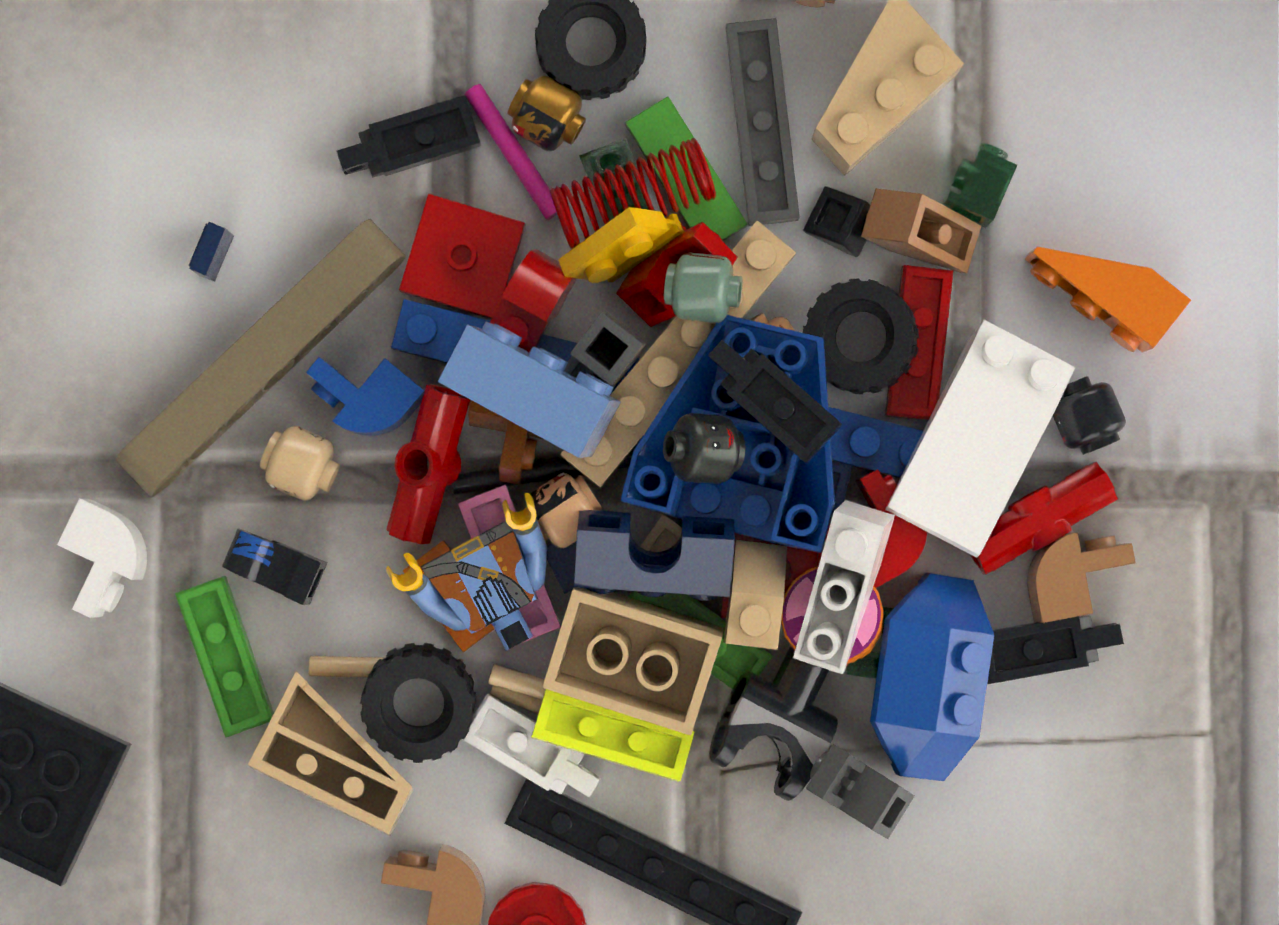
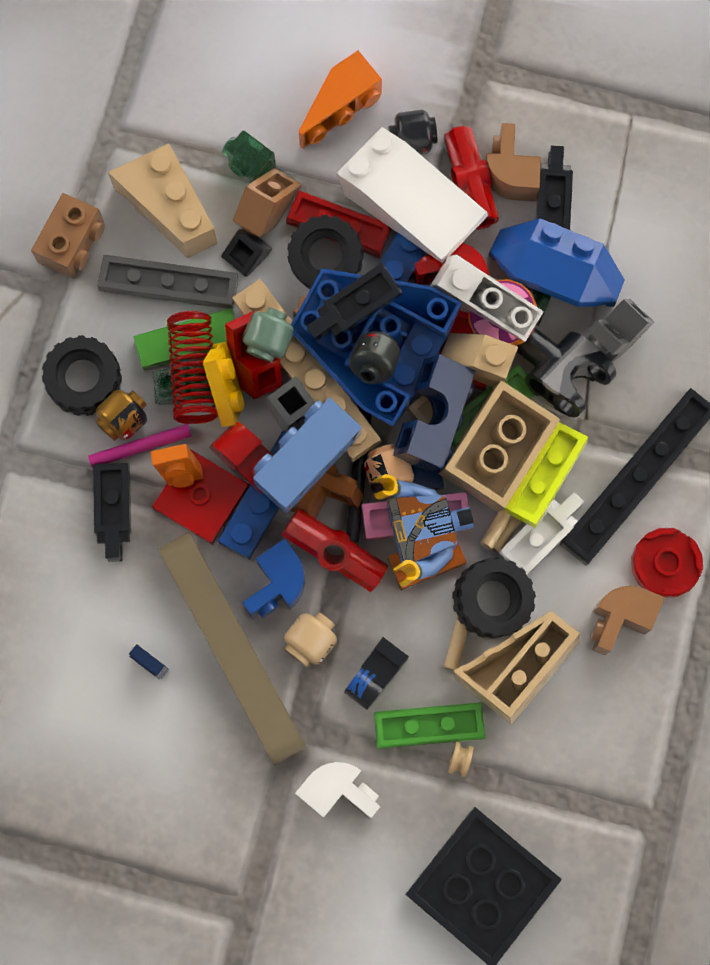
camera: 70 degrees left, 10 degrees down
none -> orange plate [150,444,203,488]
none -> tan bush [448,741,474,778]

